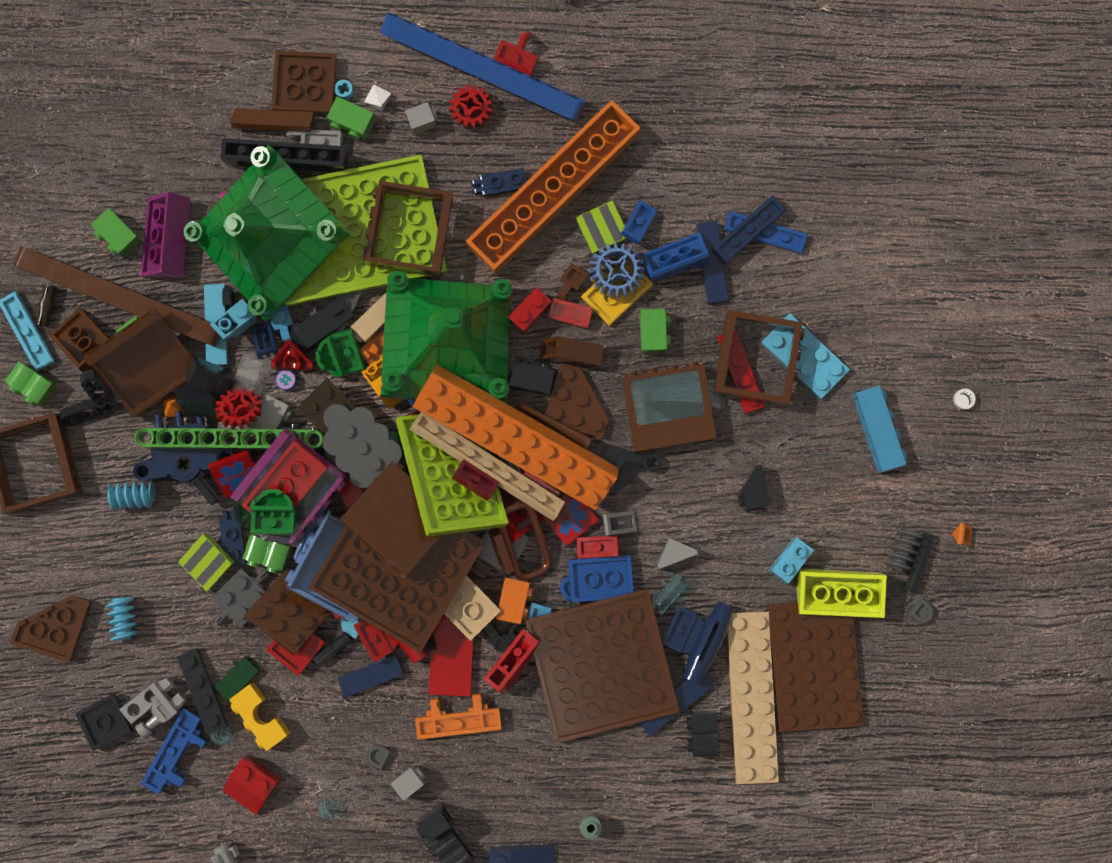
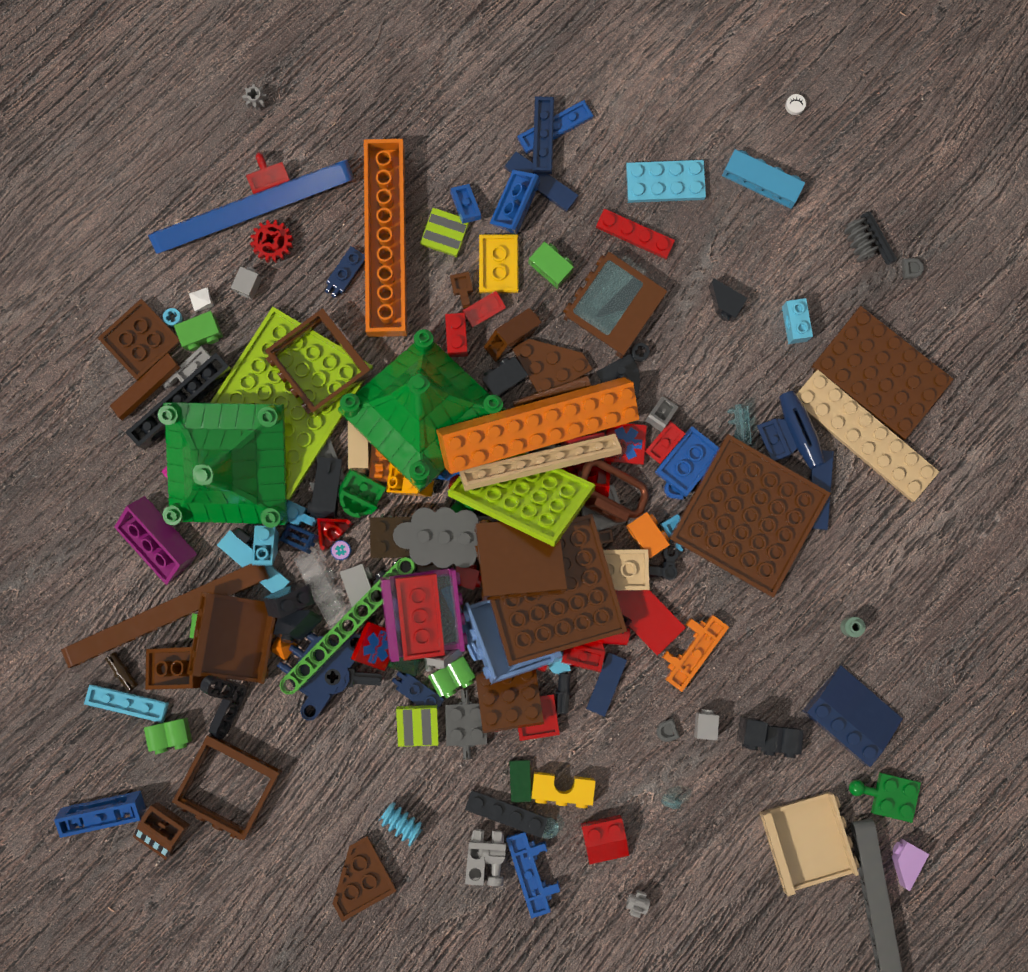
camera: 50 degrees left, 0 degrees up
black plate [75,693,133,751] -> none
bright green brick [91,208,142,258] -> none
medium azure piece [108,481,155,510] -> none
red gear [215,388,263,430] -> none
green slope [250,489,296,535] -> none
dark red plate [452,459,499,501] -> none
red slope [483,629,540,695] -> none
medium blue gear [589,243,644,299] -> none
light grey slope [656,538,698,569] -> none
black brick [686,711,719,757] -> none
reddish brown window [713,310,805,406] -> none
neon yellow slope [797,569,887,618] -> none
orange slope [952,523,973,547] -> none

